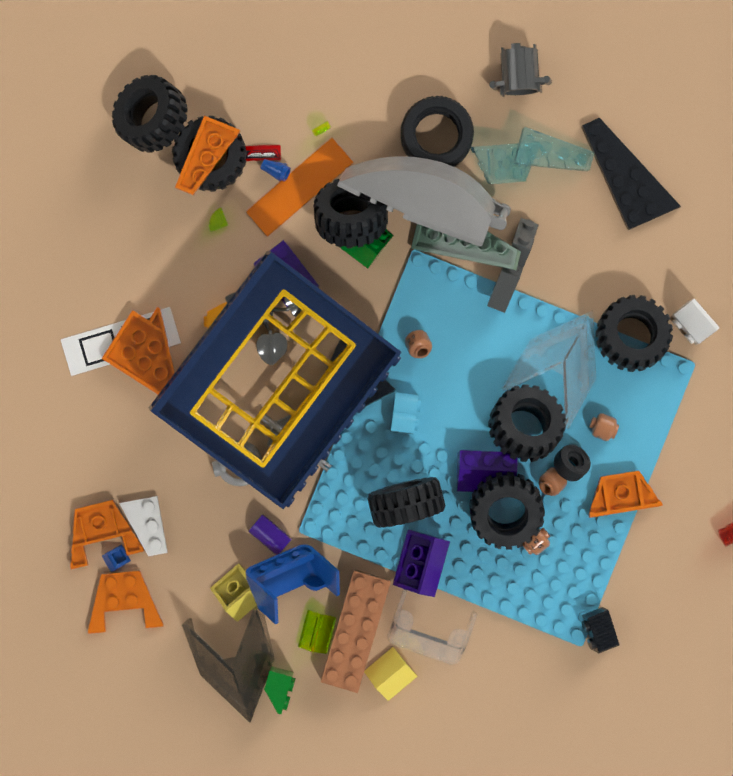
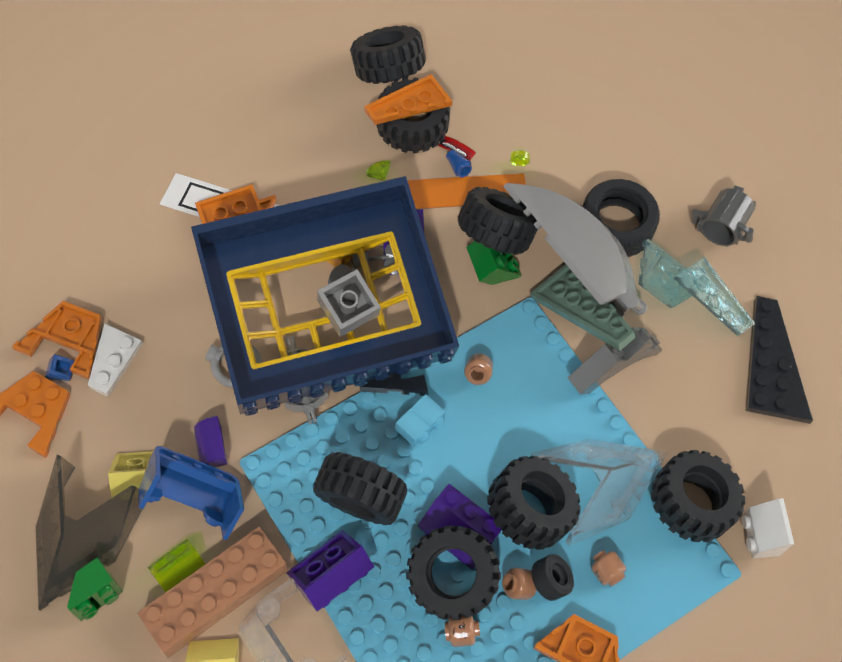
camera: 30 degrees right, 25 degrees down
none -> light grey brick [317,269,381,337]

